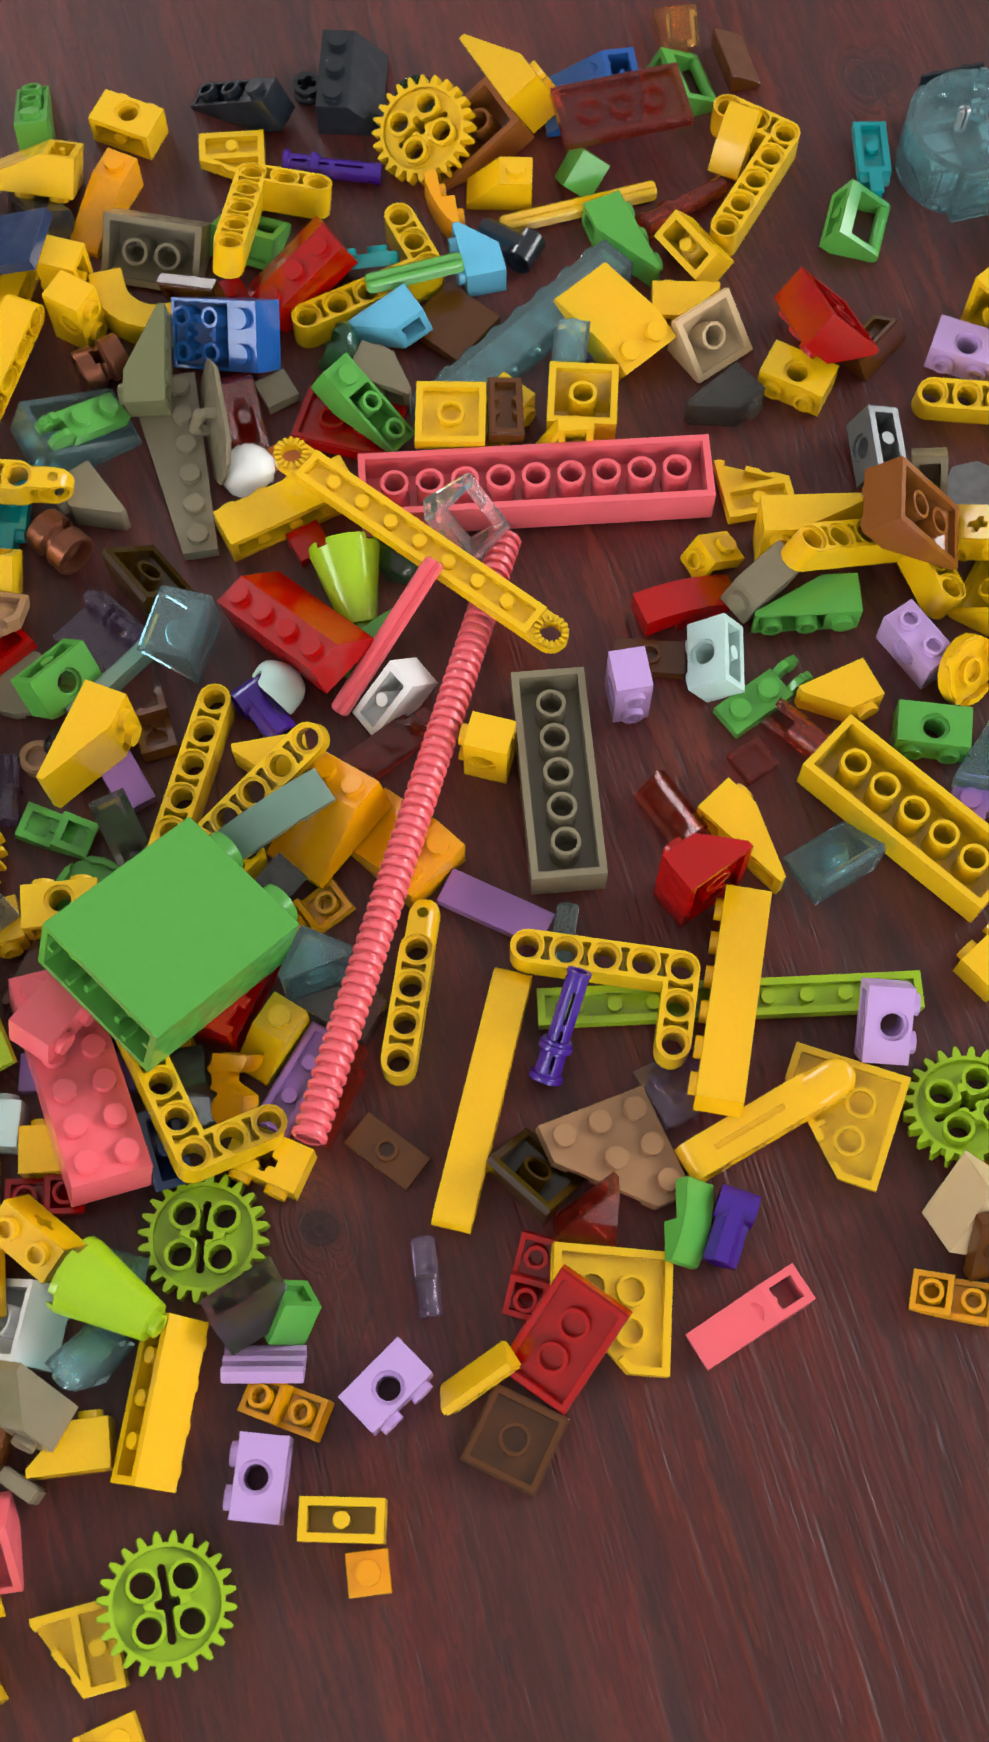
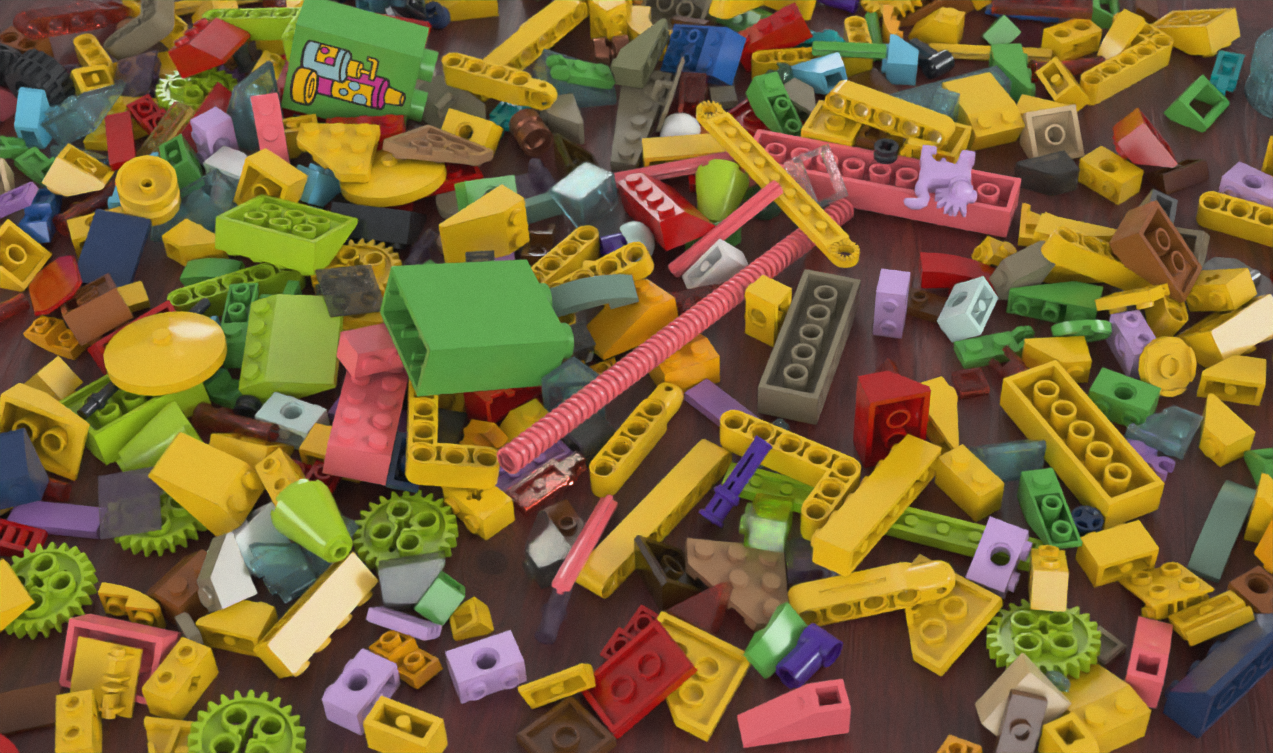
camera: 25 degrees right, 25 degrees down
none -> yellow brick [141,637,219,720]
none -> yellow slope [449,596,494,641]
none -> clear smoke slope [522,510,571,590]
none -> coral axle [552,495,618,595]
none -> coral axle [606,151,737,190]
none -> clear neon green brick [739,493,795,552]
none -> yellow beam [825,80,955,149]
none -> bright green axle [865,12,882,62]
none -> black bush [873,138,899,164]
none -> lavender animal [904,145,977,217]
none -> yellow brick [935,444,1005,522]
none -> bright green slope [1017,468,1082,549]
none -> yellow brick [1028,545,1069,612]
none -> yellow brick [1041,15,1102,63]
none -> bright green tile [1051,320,1112,342]
none -> dark blue wheel [1071,506,1104,537]
none -> yellow plate [1095,283,1170,314]
none -> yellow slope [1150,8,1240,58]

